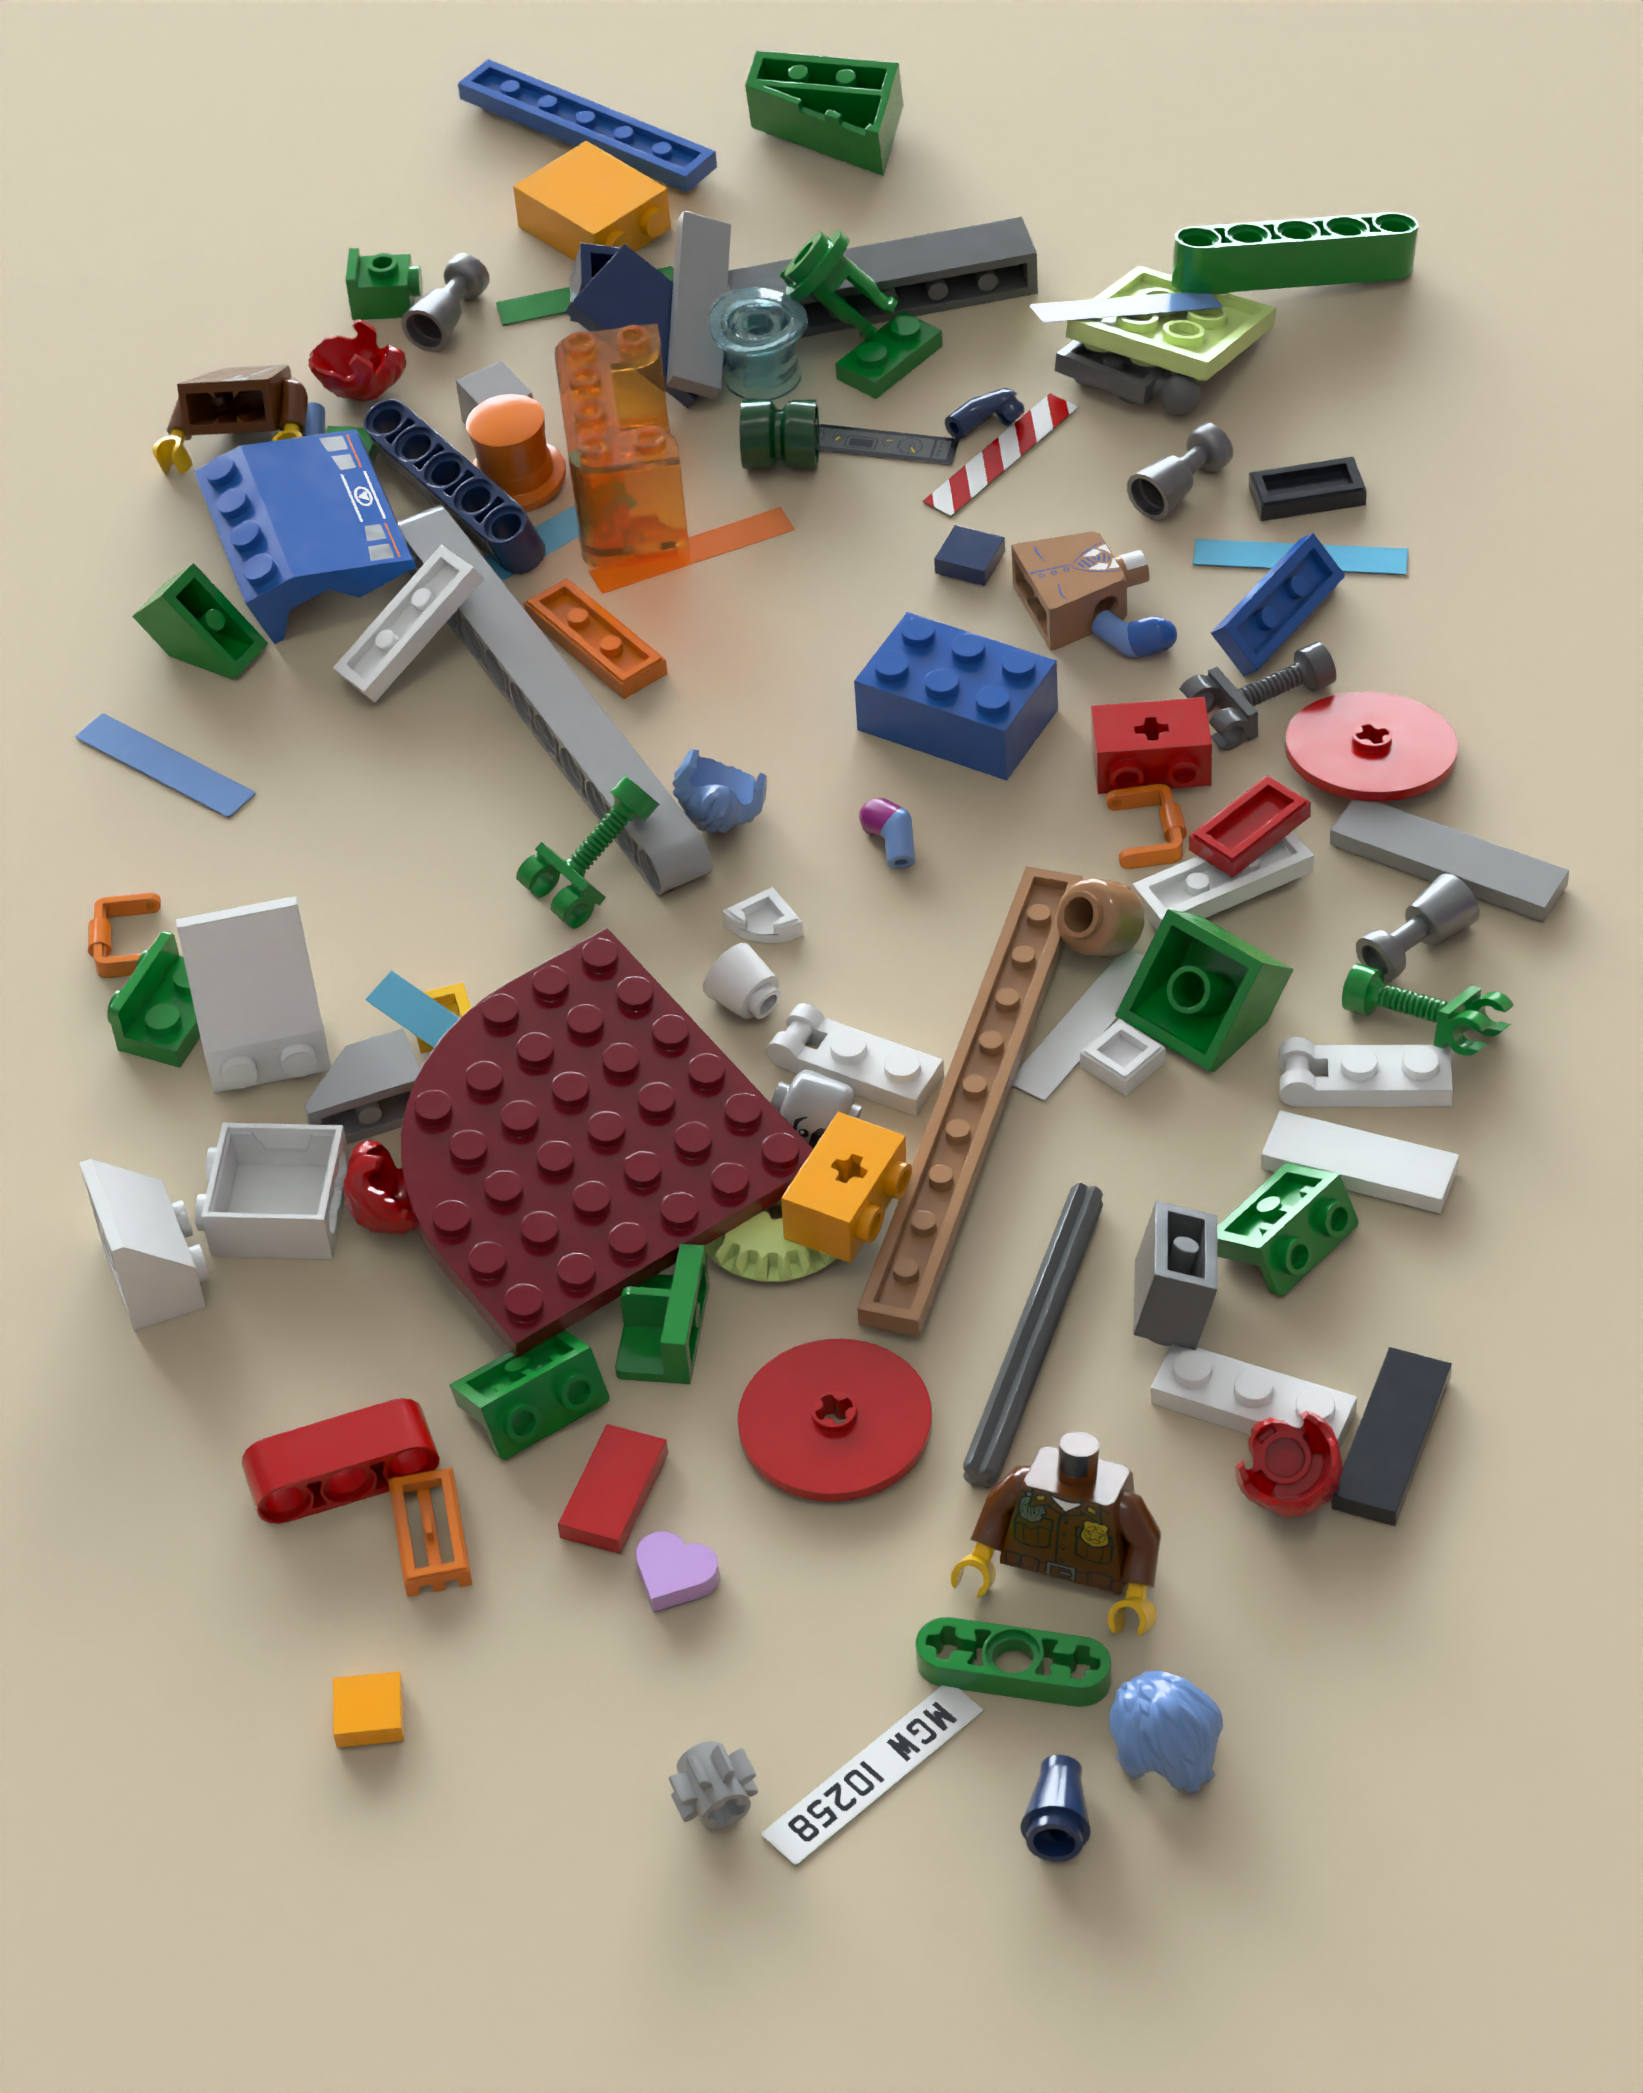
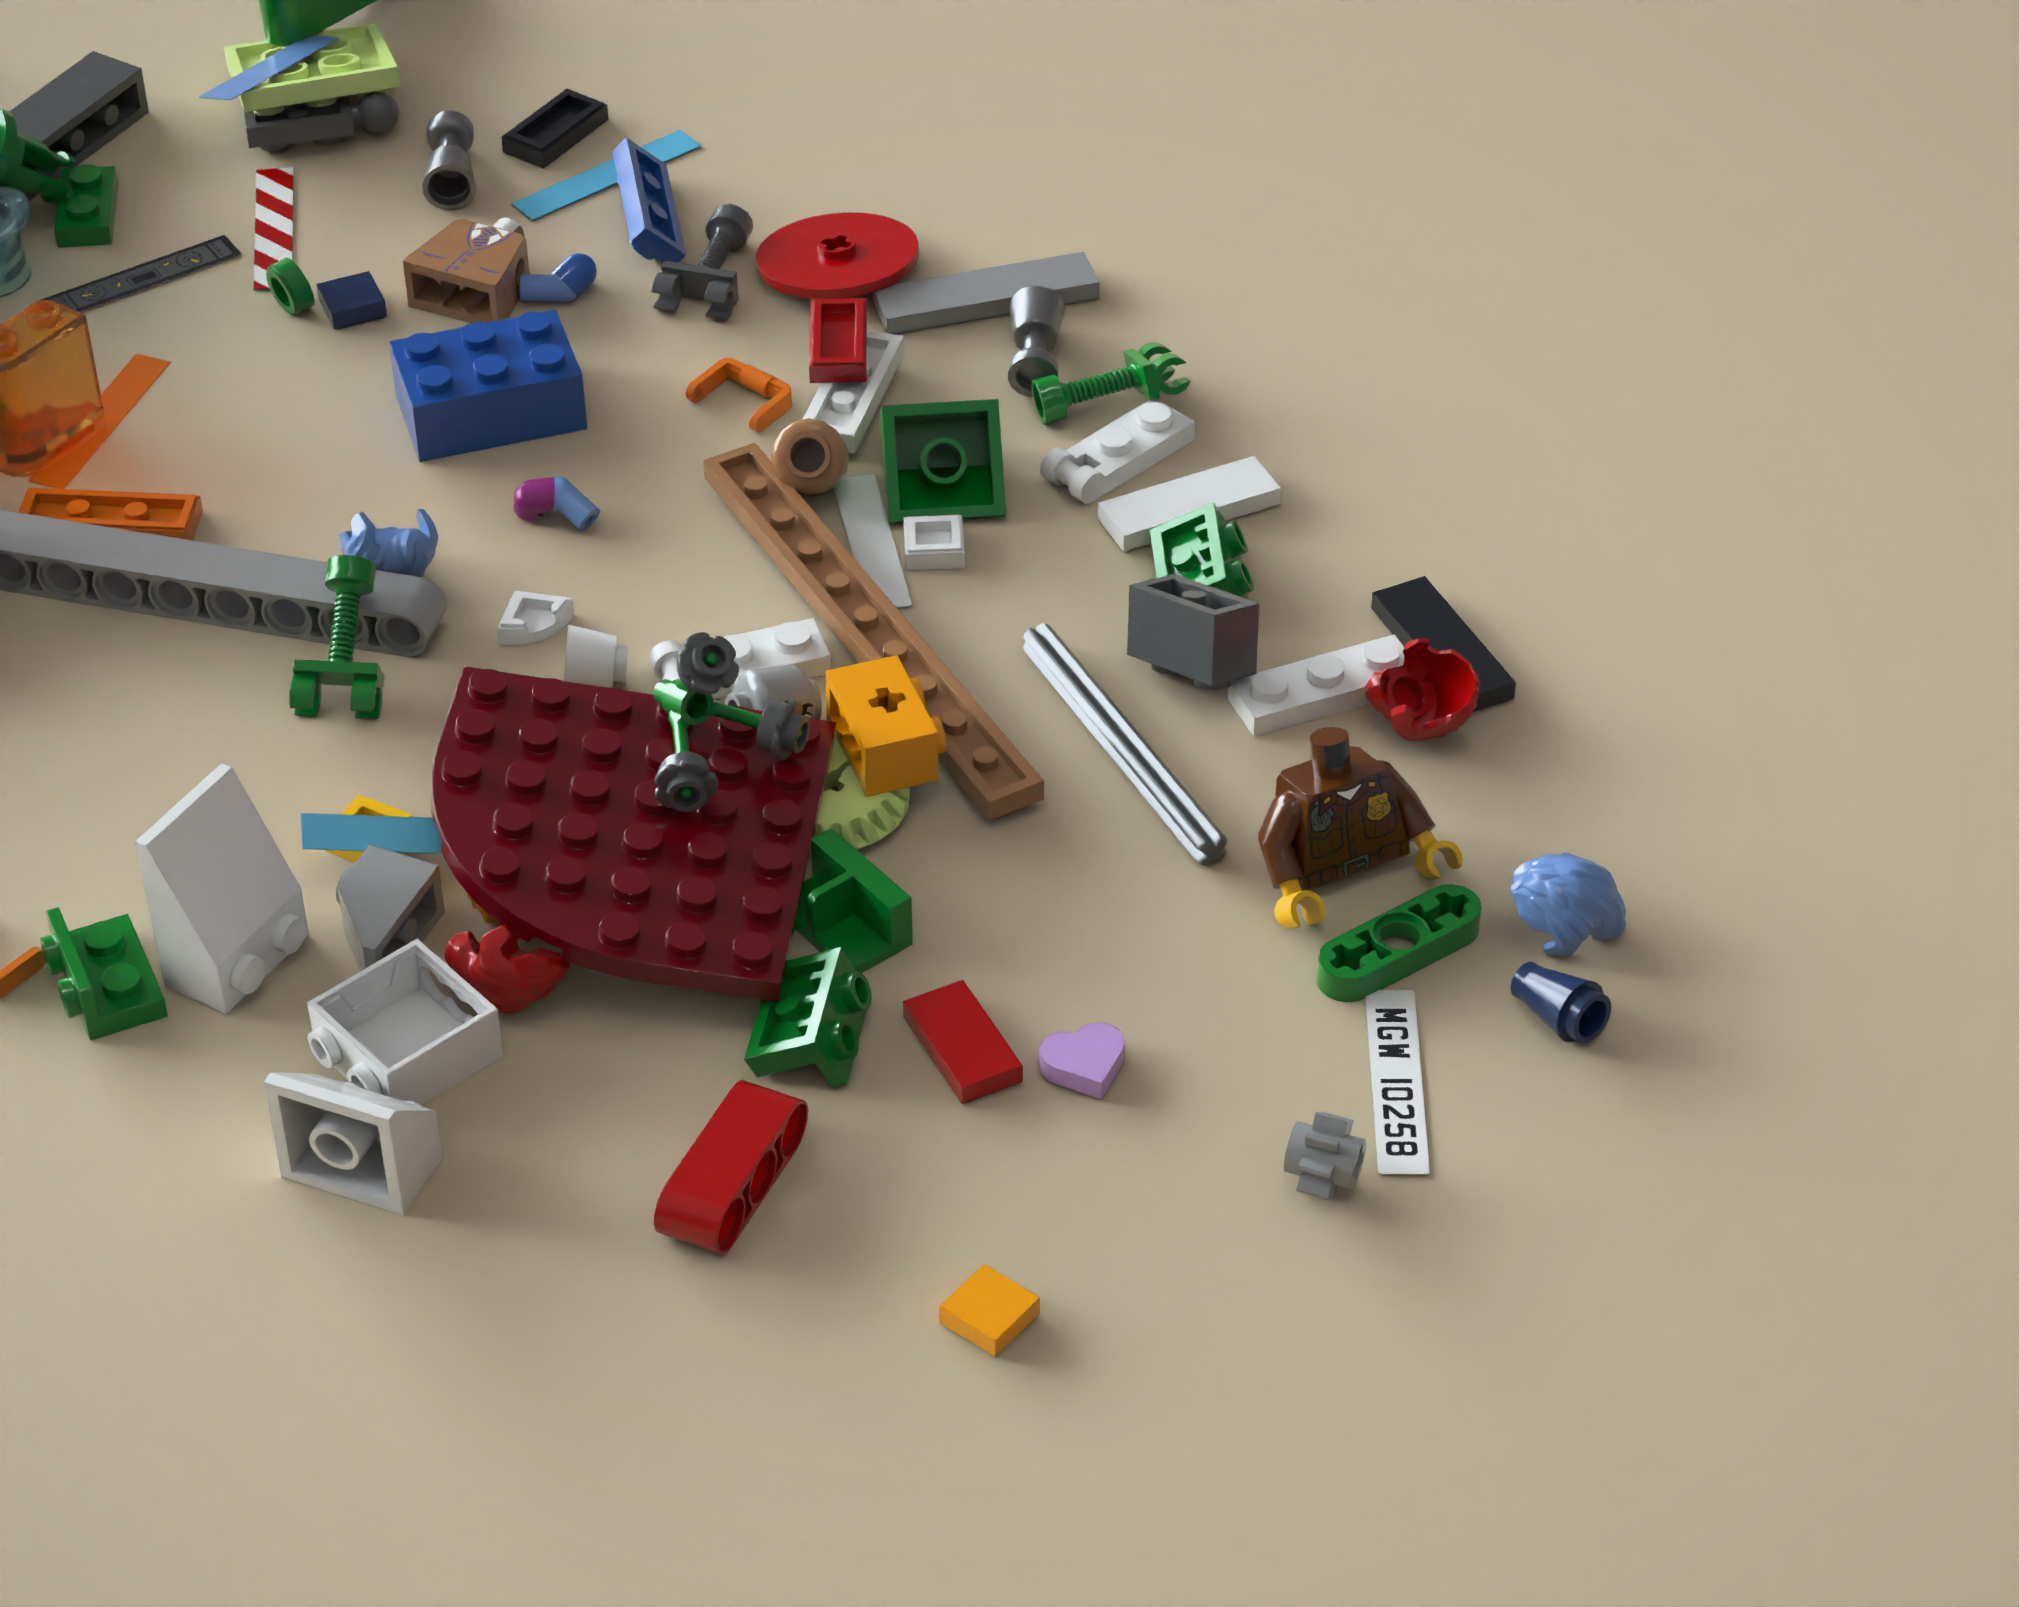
camera: 50 degrees left, 5 degrees down
orange tile [388,1467,473,1597] -> none
red piece [738,1339,932,1501] -> none
dark green wheel [740,399,820,469] -> none
dark blue arm [944,387,1025,439] -> none
red brick [1091,697,1212,794] -> none
none -> green tile [266,257,315,315]
none -> dark grey plant [654,632,811,812]

